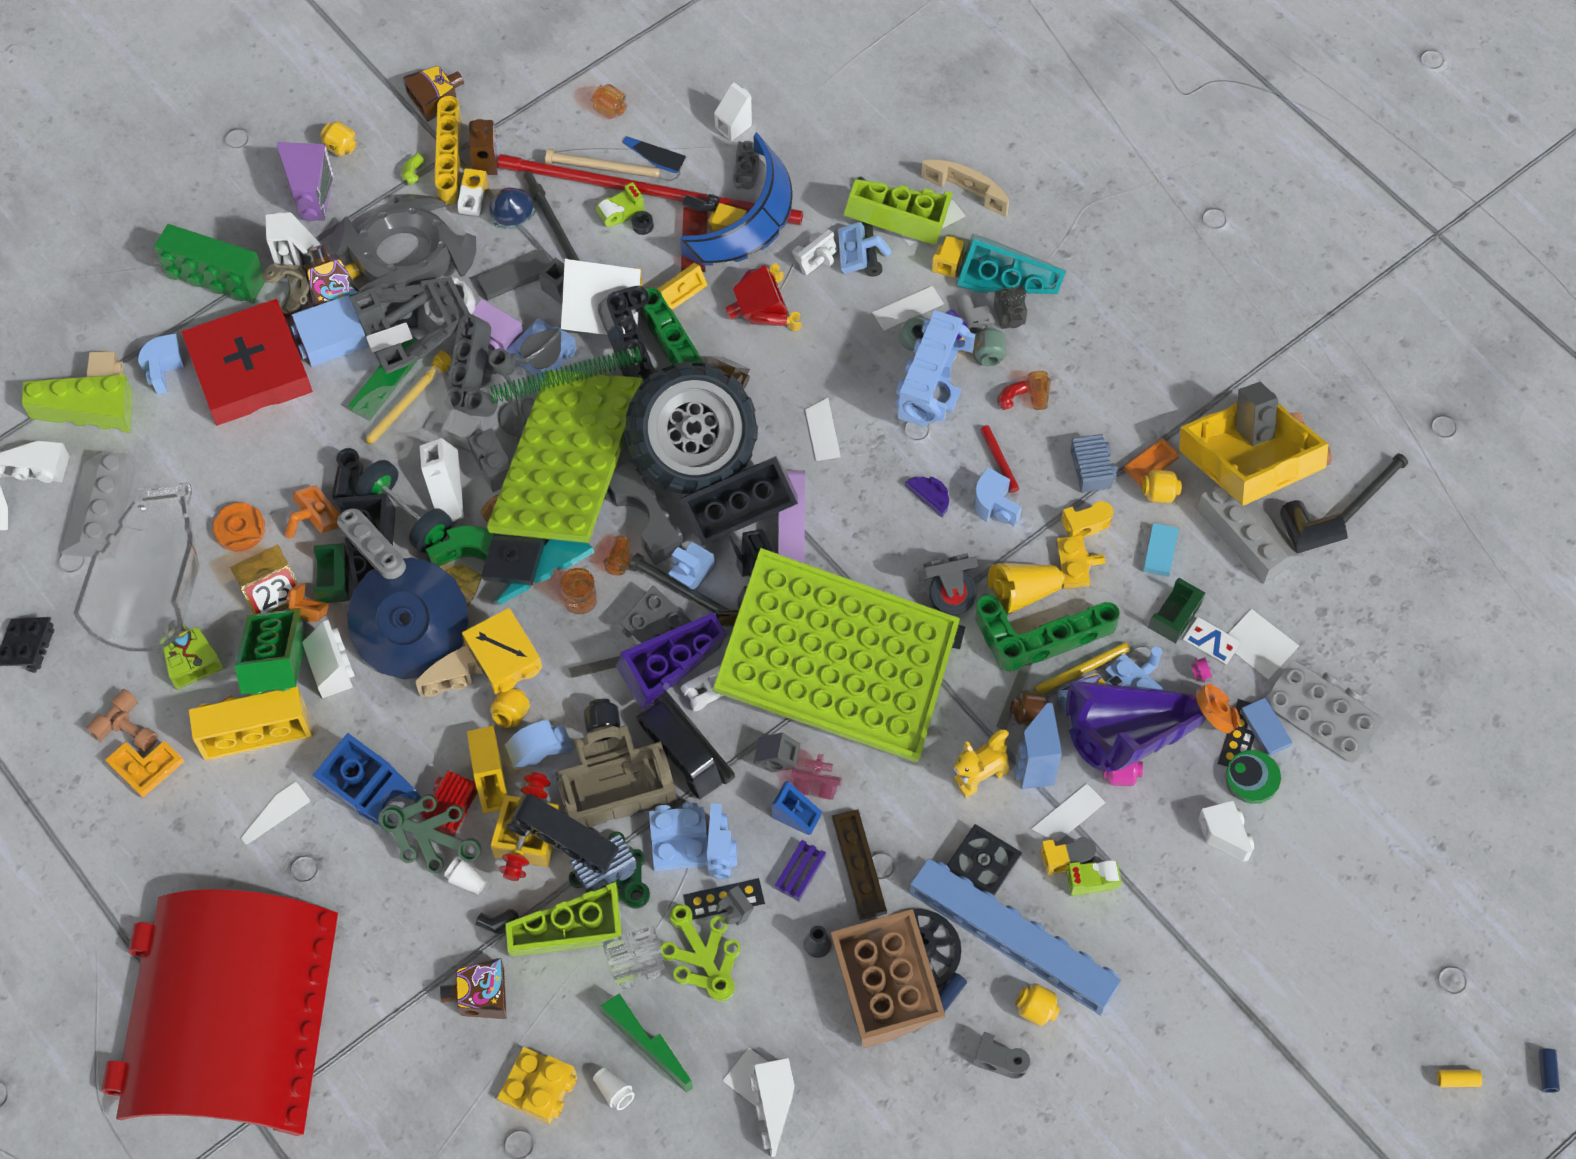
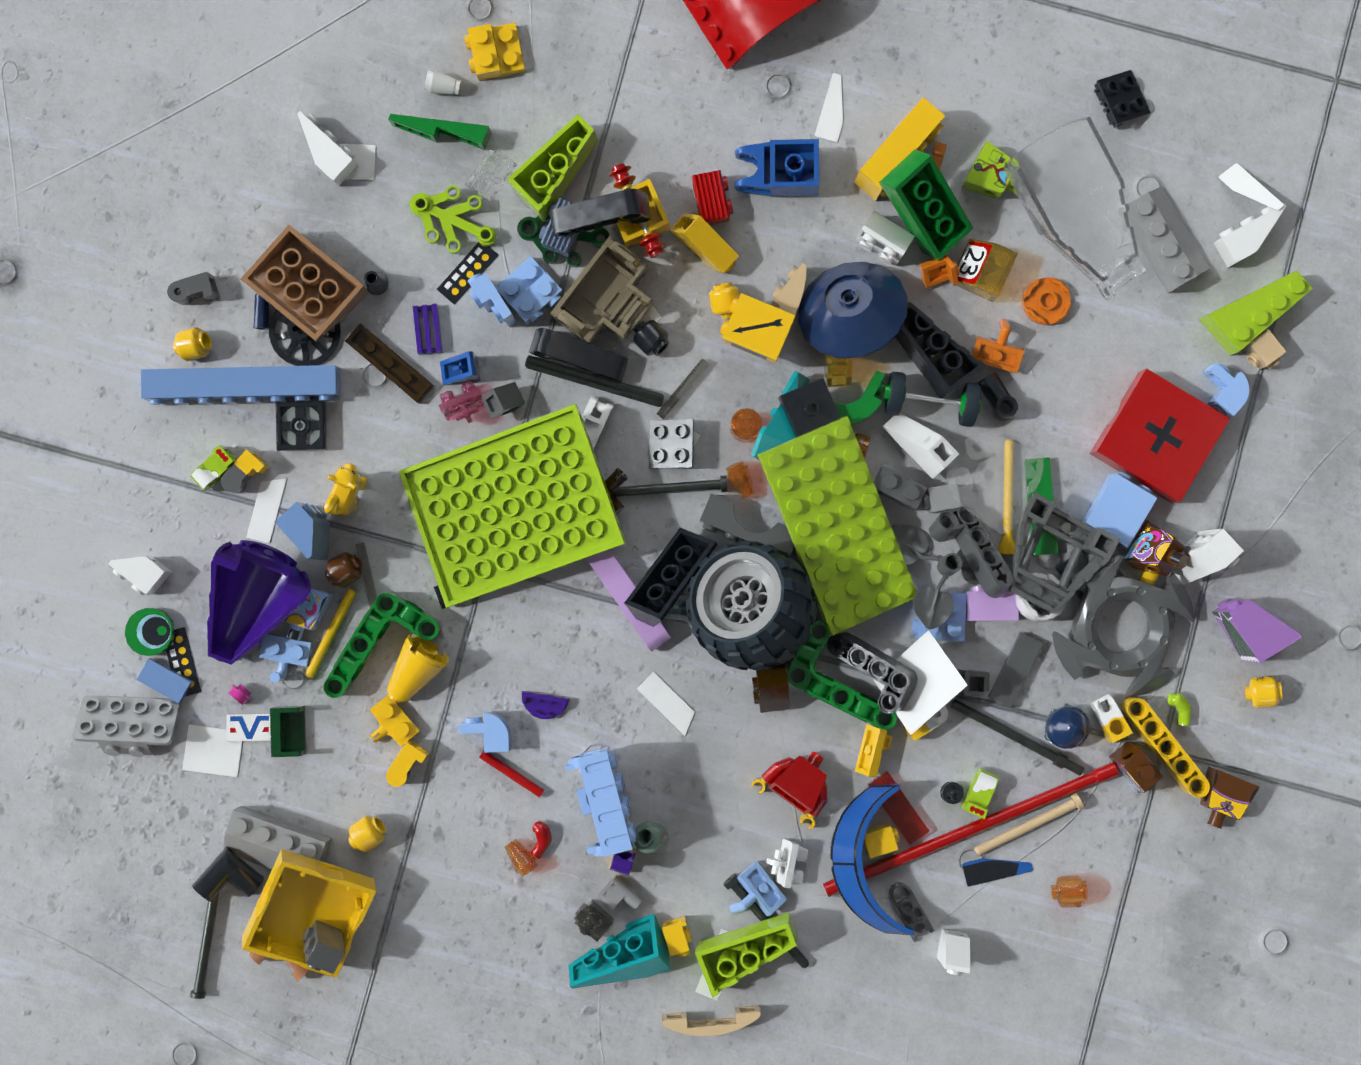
camera: 140 degrees right, 25 degrees up
nougat bar [86,689,158,752] -> none
light orange plate [105,740,184,798] -> none
green brick [154,224,265,303] -> none
dark tan helmet [262,263,309,316] -> none
dark green panel [313,543,349,603] -> none
light grey plate [337,509,406,579] -> none
white sticker [366,323,412,352] -> none
dark green plant [378,794,482,873] -> none
torso [440,958,507,1019] -> none
white cone [444,858,487,895] -> none
black arm [475,909,519,934] -> none
green piece [490,346,642,404] -> none
light blue brick [505,720,574,768] -> none
dark purple wedge [616,612,726,711] -> none
light blue brick [668,542,715,589] -> none
black arm [683,194,720,212] -> none
dark grey tile [716,886,754,926] -> none
black piece [729,529,773,577] -> none
white sticker [872,286,944,331] -> none
plate [917,553,979,615] -> none
sand green head [974,327,1007,366] -> none
sand blue brick [1070,434,1117,493] -> none
orange tile [1124,438,1180,487] -> none
medium azure tile [1143,523,1179,577] -> none
orange tile [1196,684,1240,733] -> none

